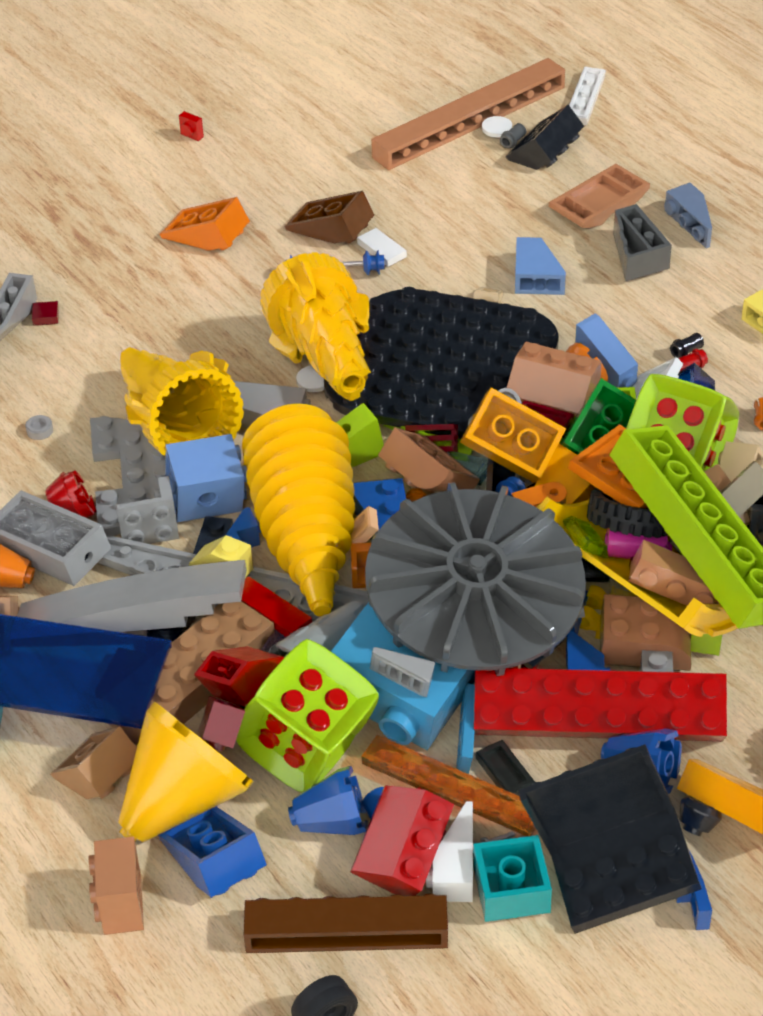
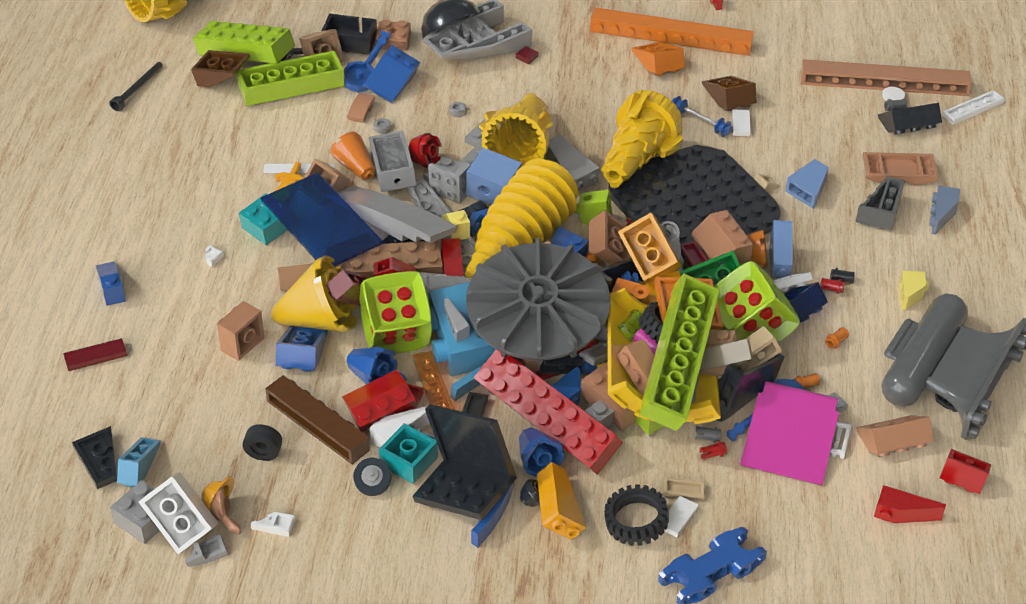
camera: 40 degrees right, 0 degrees up
none -> black wheel [353,457,392,496]
none -> orange brick [590,7,754,56]

